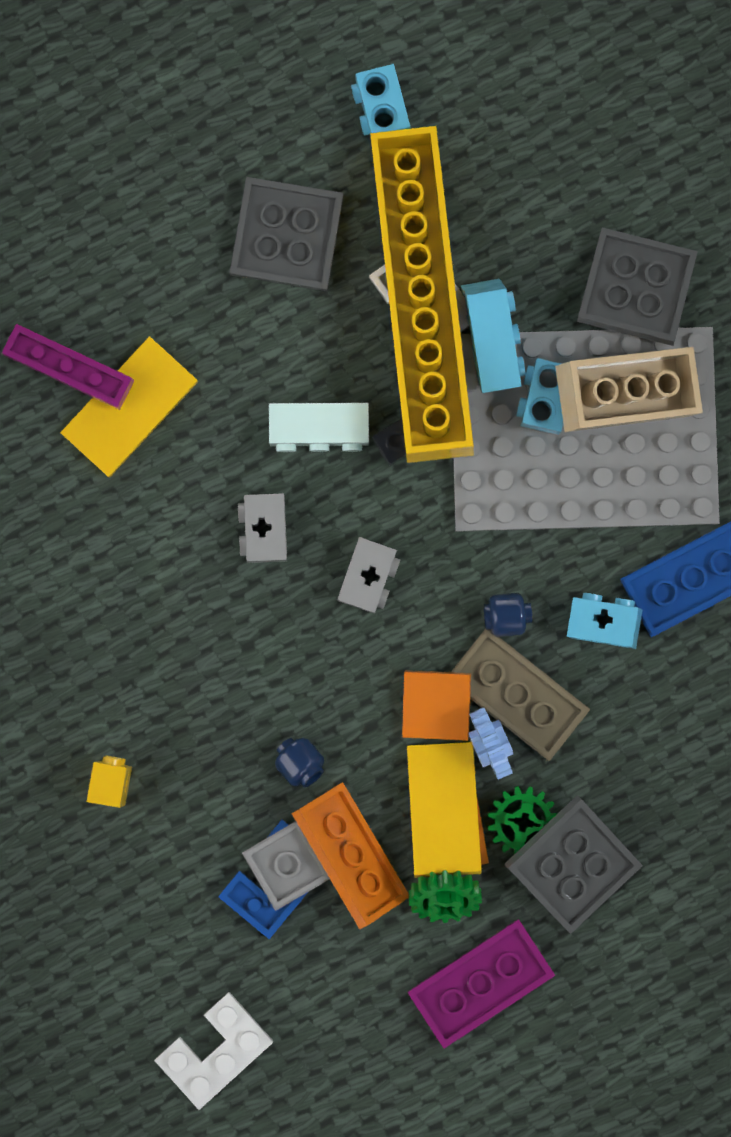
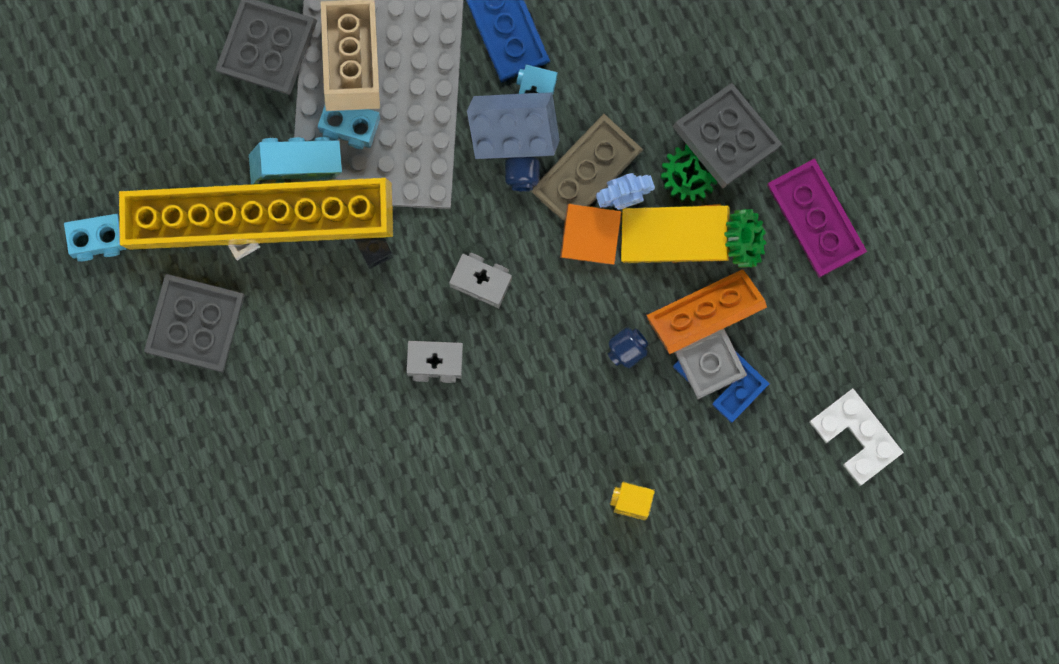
camera: 85 degrees left, 5 degrees down
magenta plate [2,324,134,410] -> none
yellow tile [60,336,198,478] -> none
light aqua brick [269,403,369,452] -> none
none -> sand blue brick [467,92,560,159]

